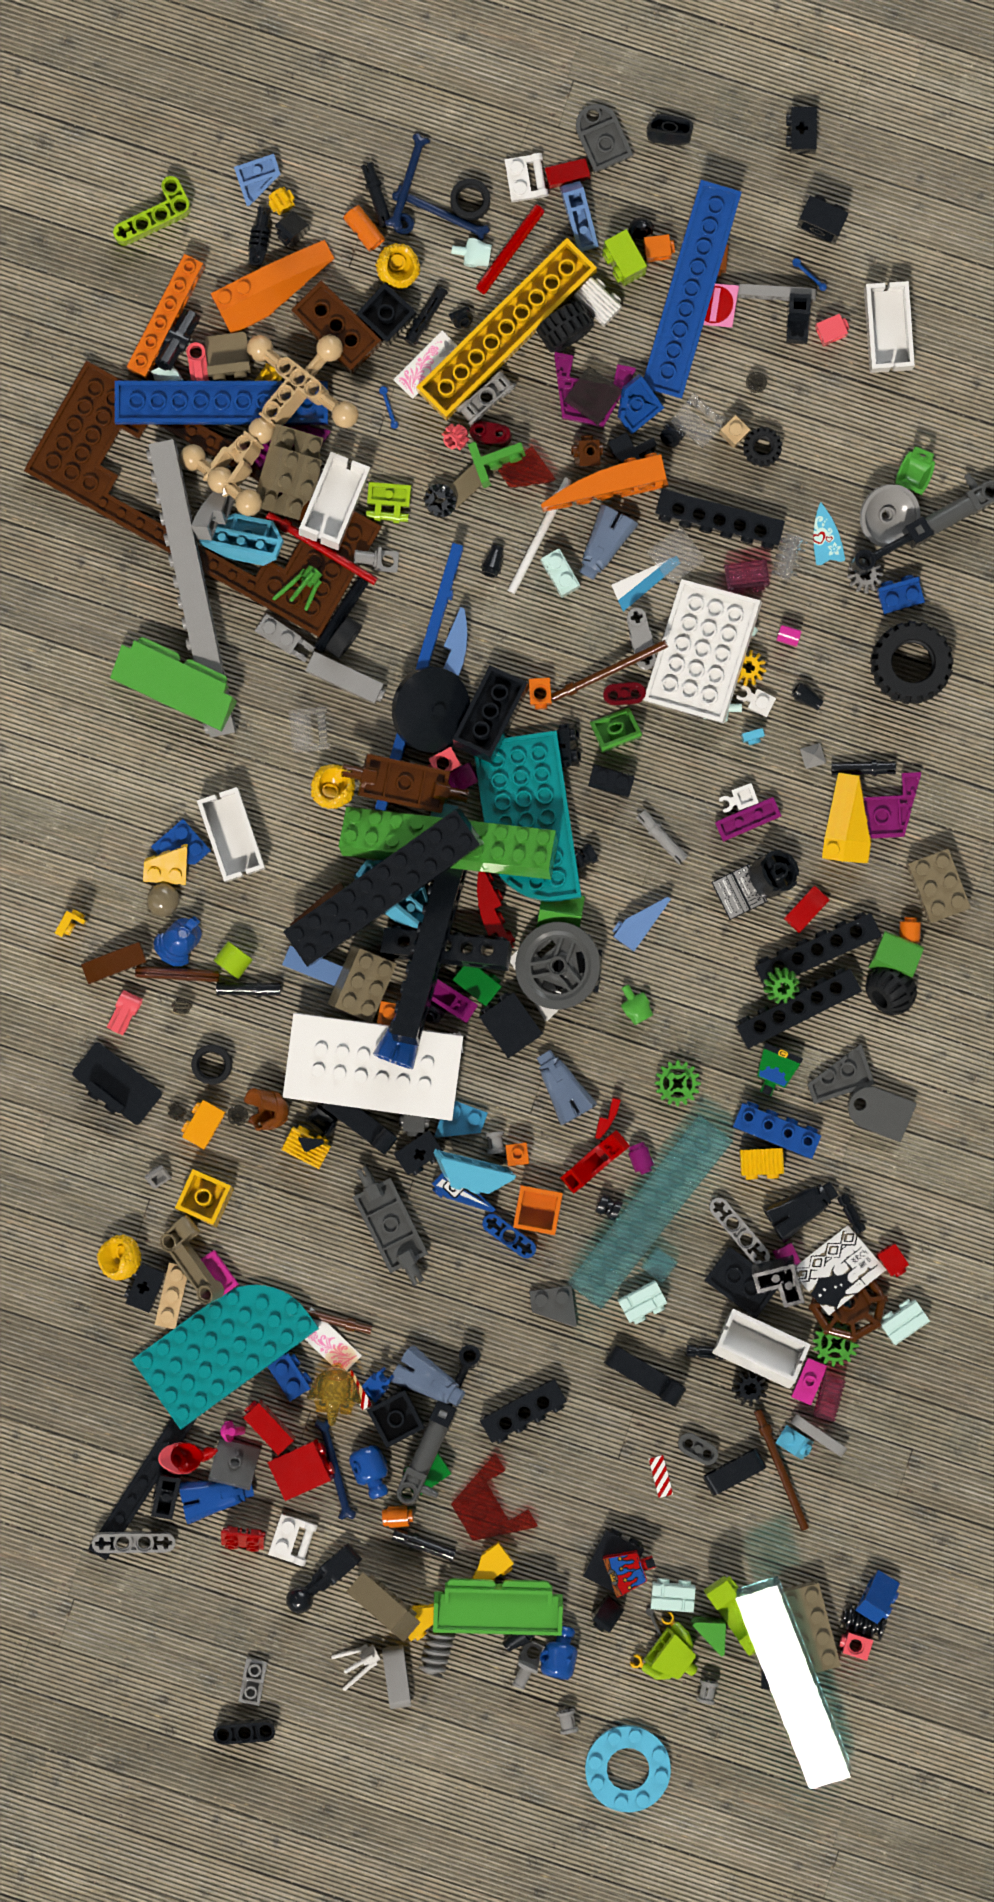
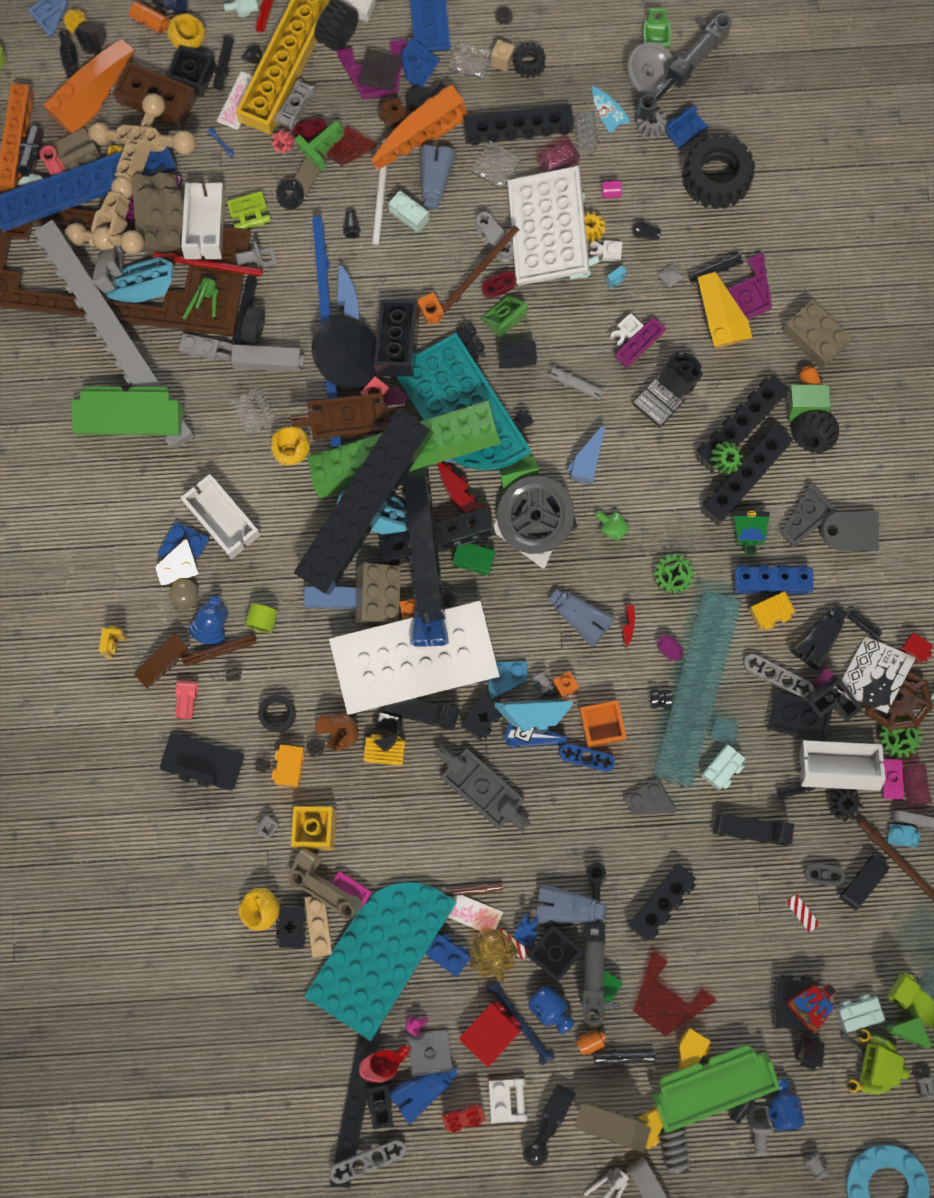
camera: 20 degrees left, 10 degrees down
black pin [216,981,281,997] -> none
red brick [243,1400,296,1455] -> none
dark grey brick [399,1114,430,1136] -> none
magenta arch [432,979,478,1023] -> none
black brick [479,992,543,1059] -> none
red arch [560,1130,630,1194] -> none
sticker [611,556,680,612] -> none
black plate [660,423,685,447] -> none
red slope [784,885,830,933] -> none

